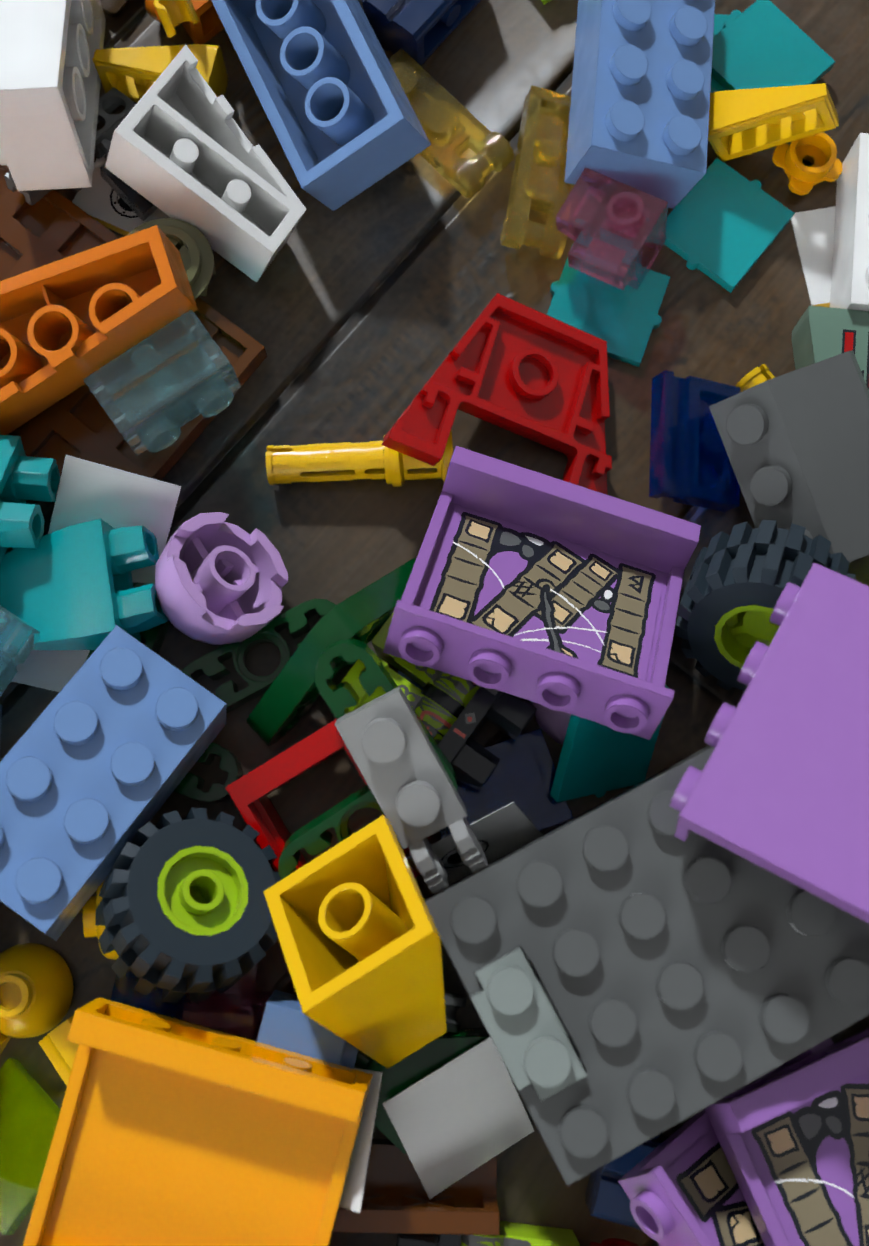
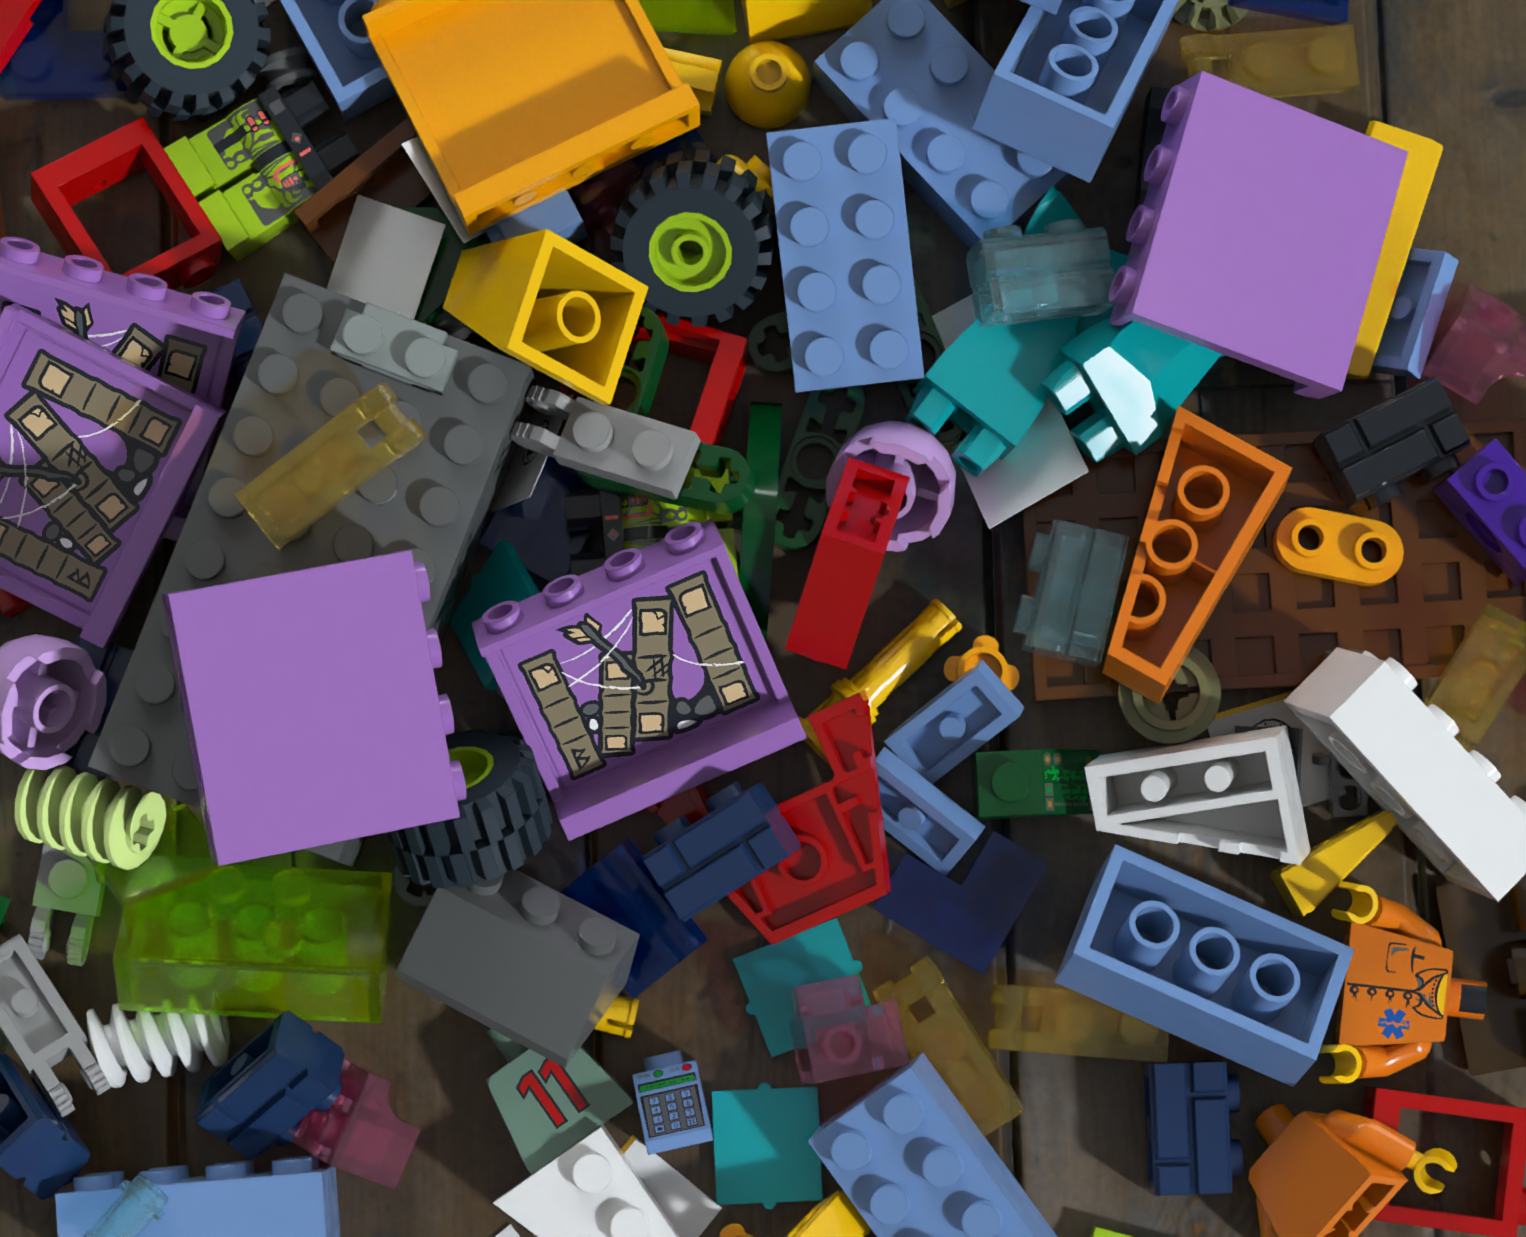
camera: 130 degrees right, 5 degrees up
none -> clear yellow plate [234,382,427,550]
none -> slope [632,1050,713,1155]
none -> dark blue brick [643,781,801,922]
none -> red window [785,457,910,670]
none -> clear blue plate [872,831,1049,975]
none -> medium blue plate [876,747,986,877]
none -> medium blue plate [884,660,1025,784]
none -> light orange plate [943,635,1020,691]
none -> dark green slope [970,749,1099,820]

